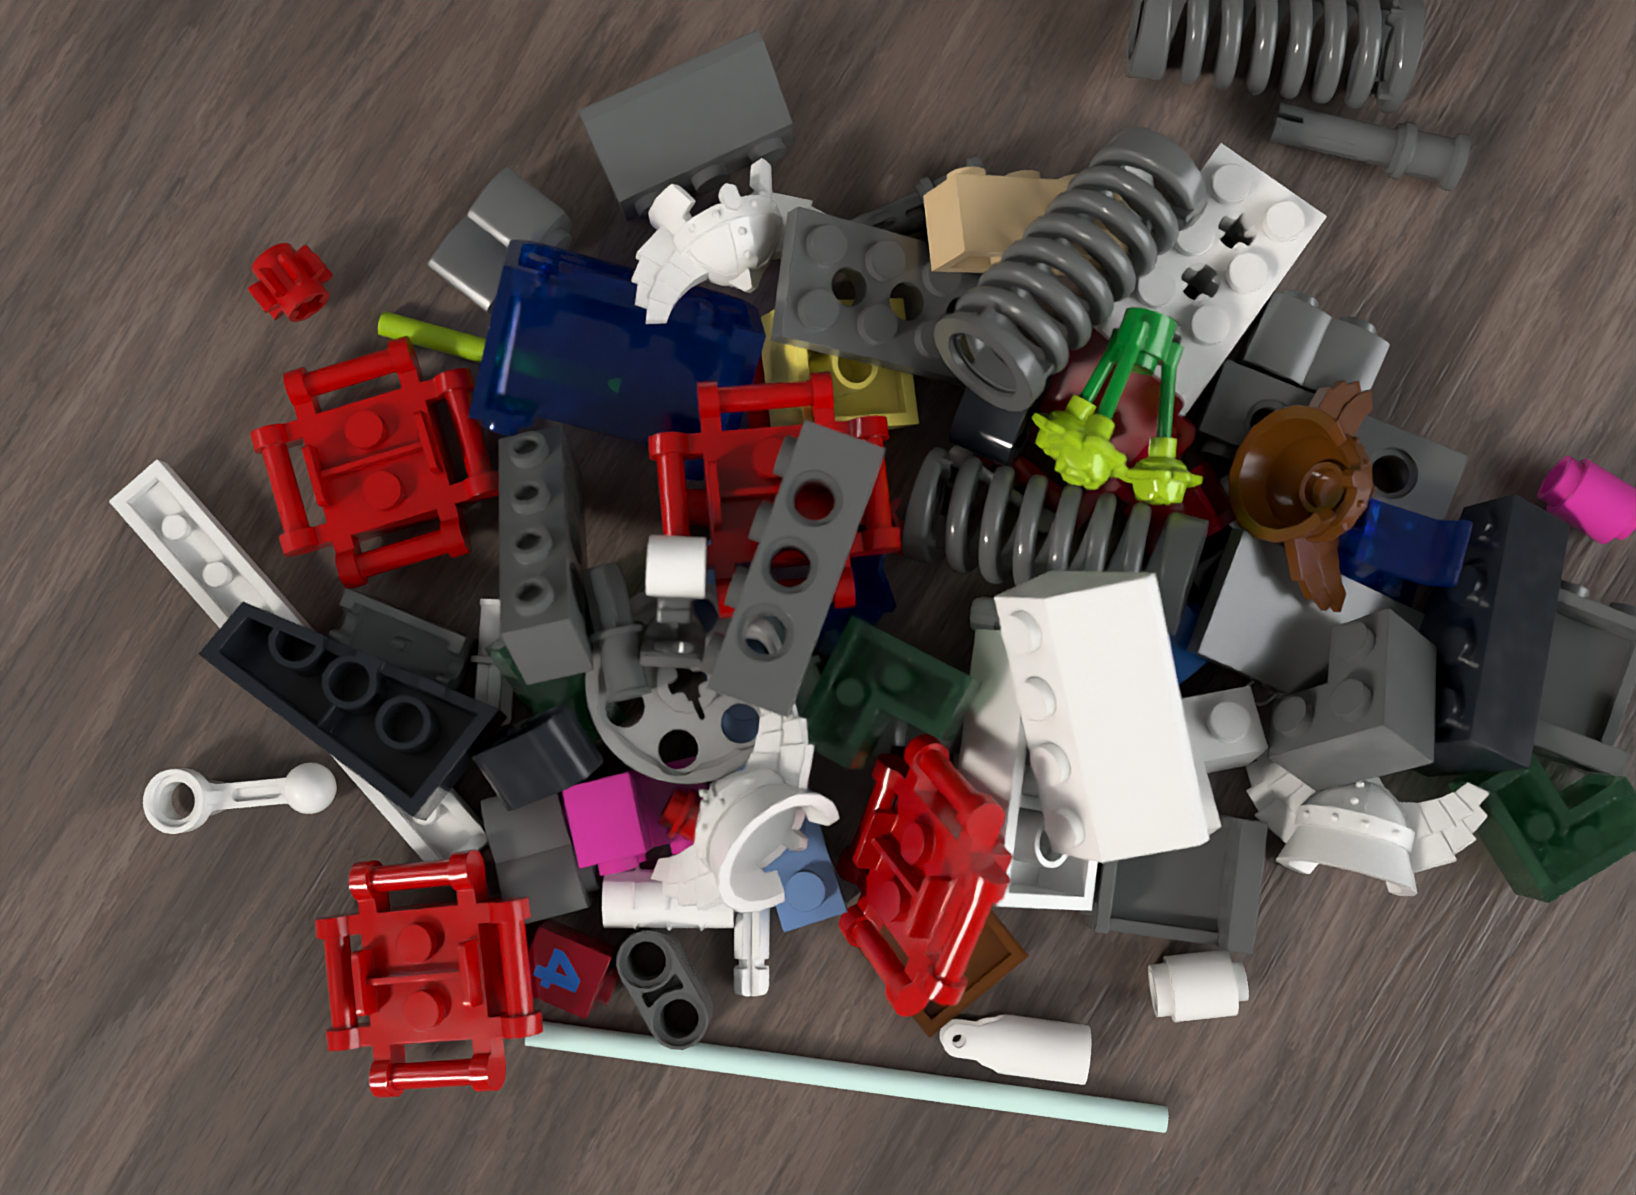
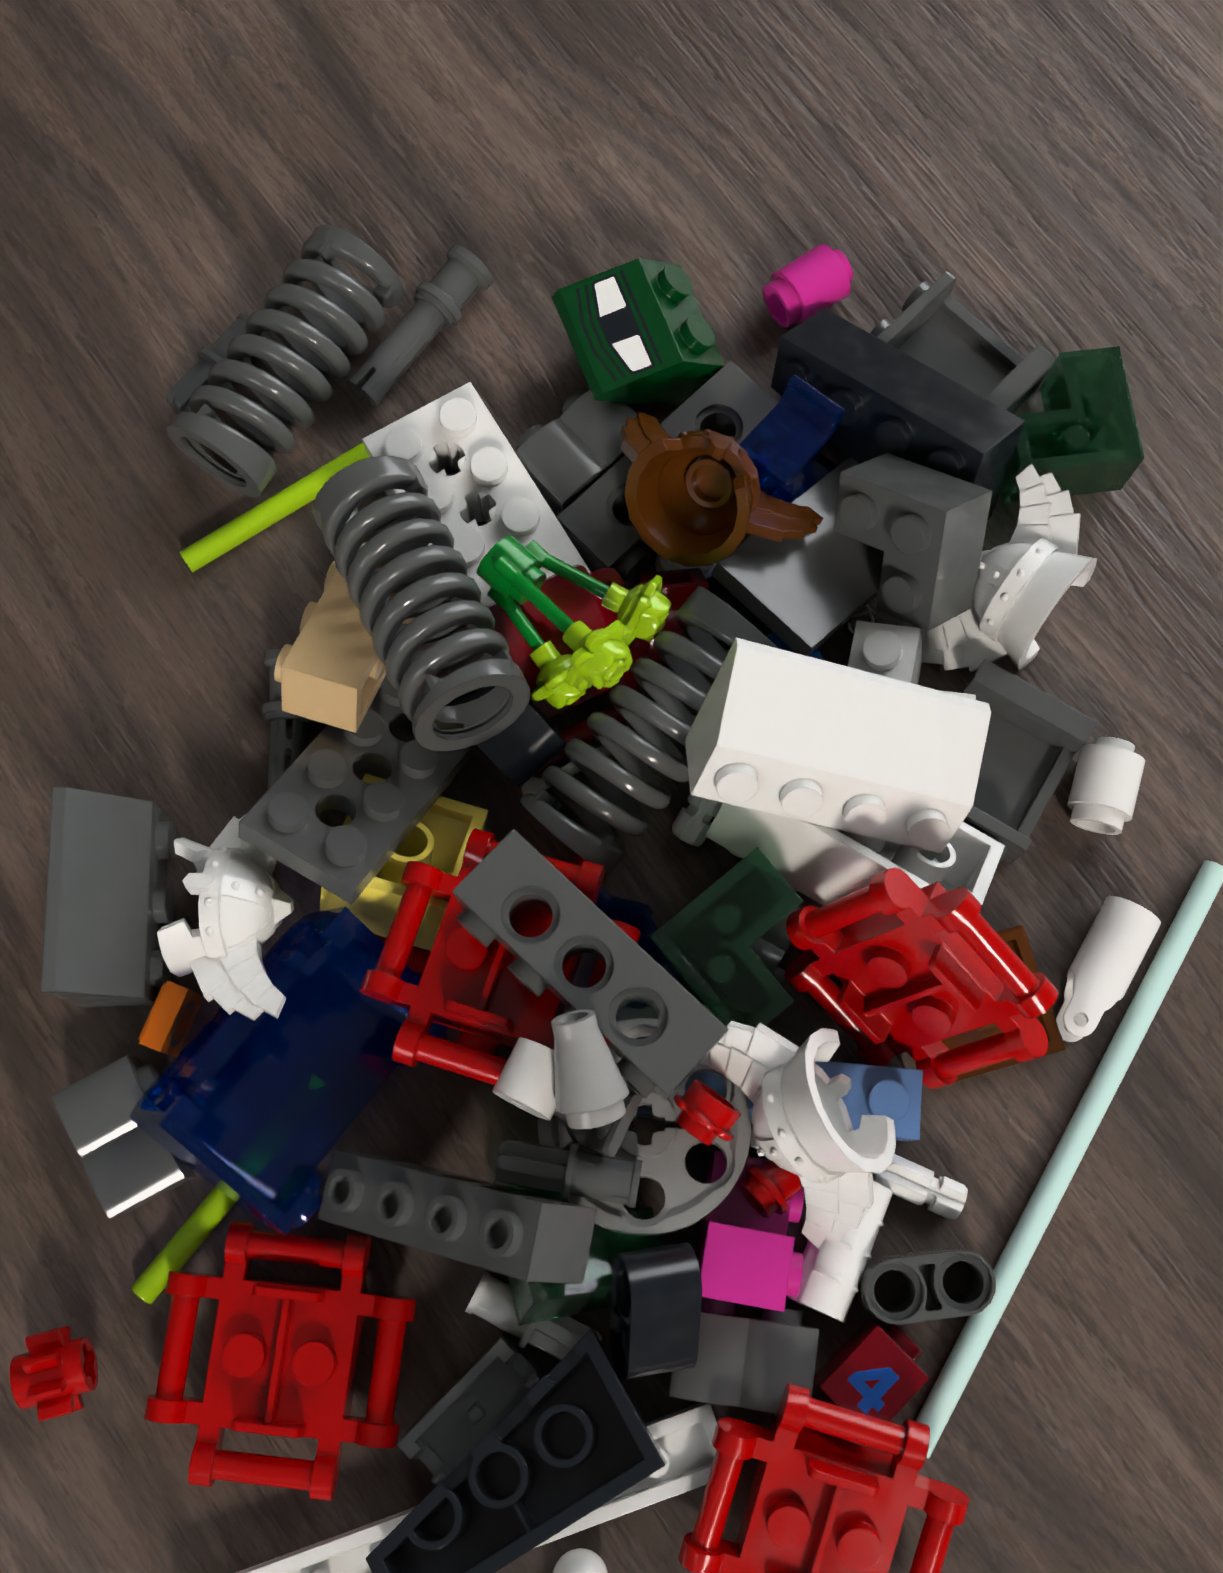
camera: 75 degrees left, 10 degrees down
none -> orange tile [138,980,204,1057]
none -> lime bar [179,442,368,573]
none -> light grey cone [551,1009,629,1129]
none -> dark green slope [552,258,725,407]
none -> red plate [673,1079,741,1146]

